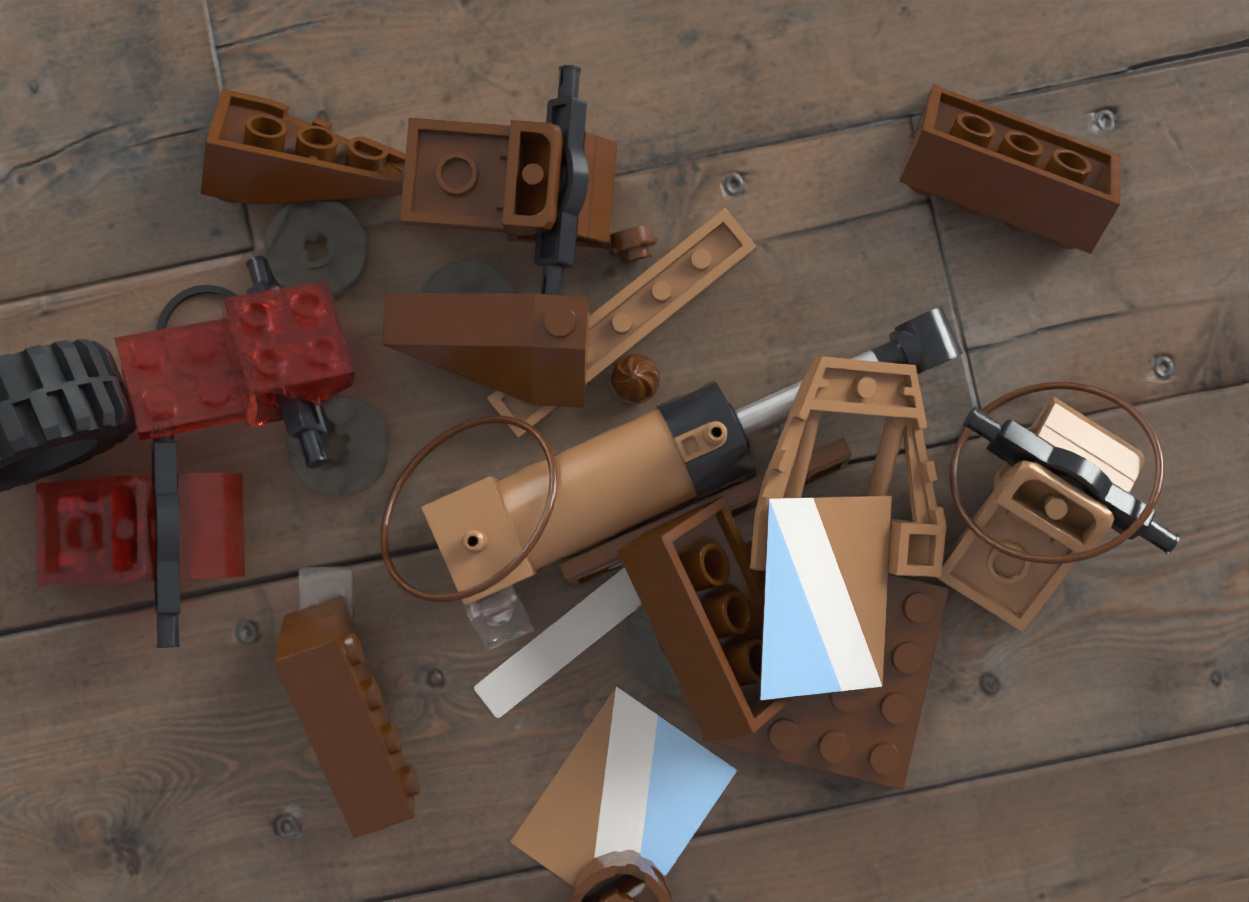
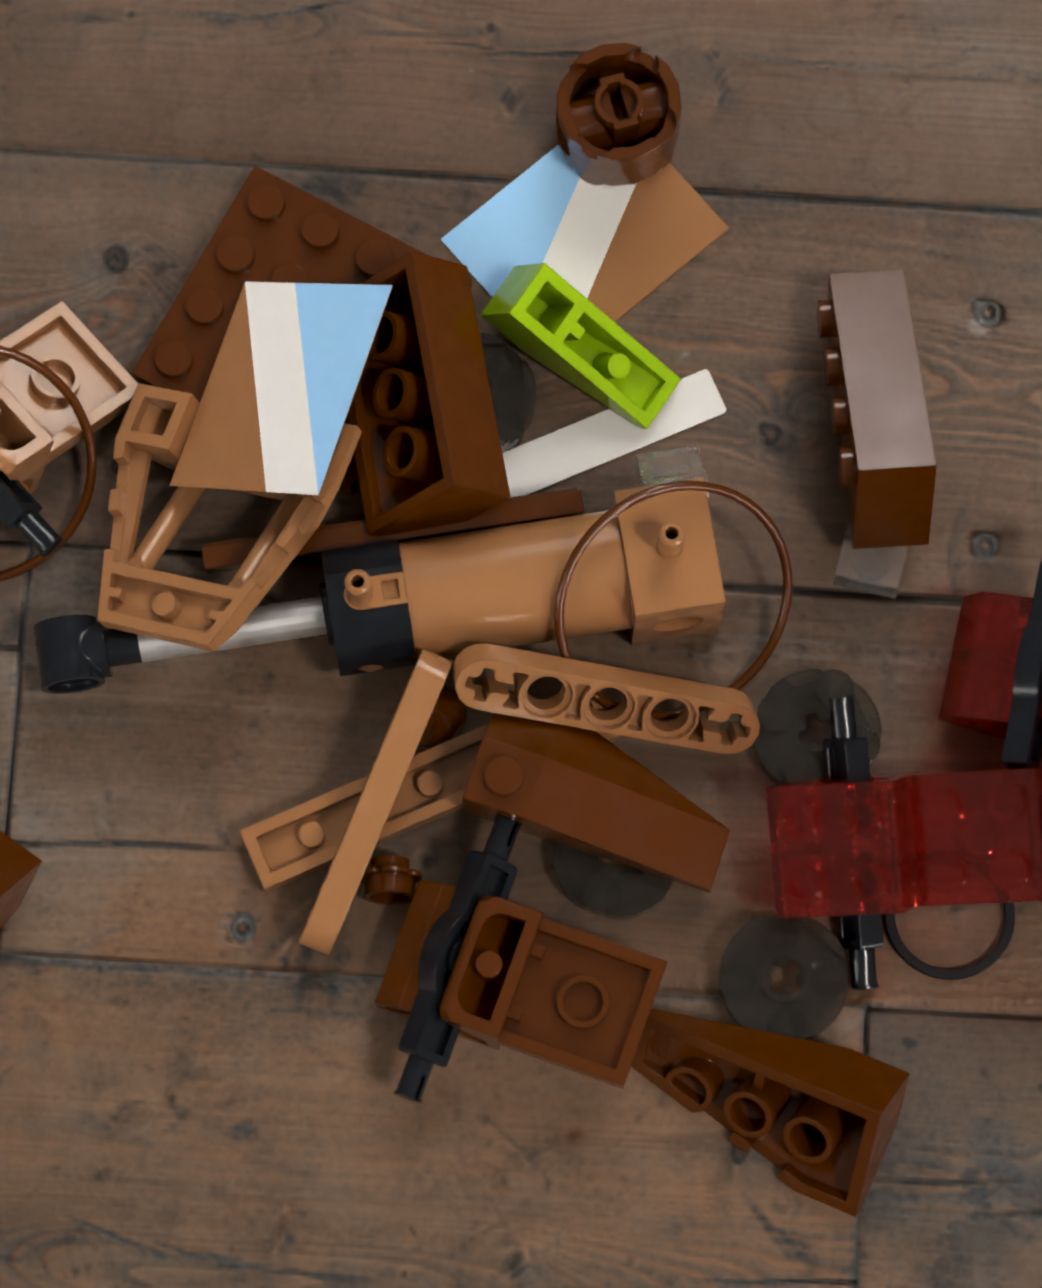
camera: 170 degrees left, 10 degrees down
none -> medium nougat beam [298,649,453,956]
none -> medium nougat beam [452,643,760,754]
none -> lime slope [480,263,681,429]

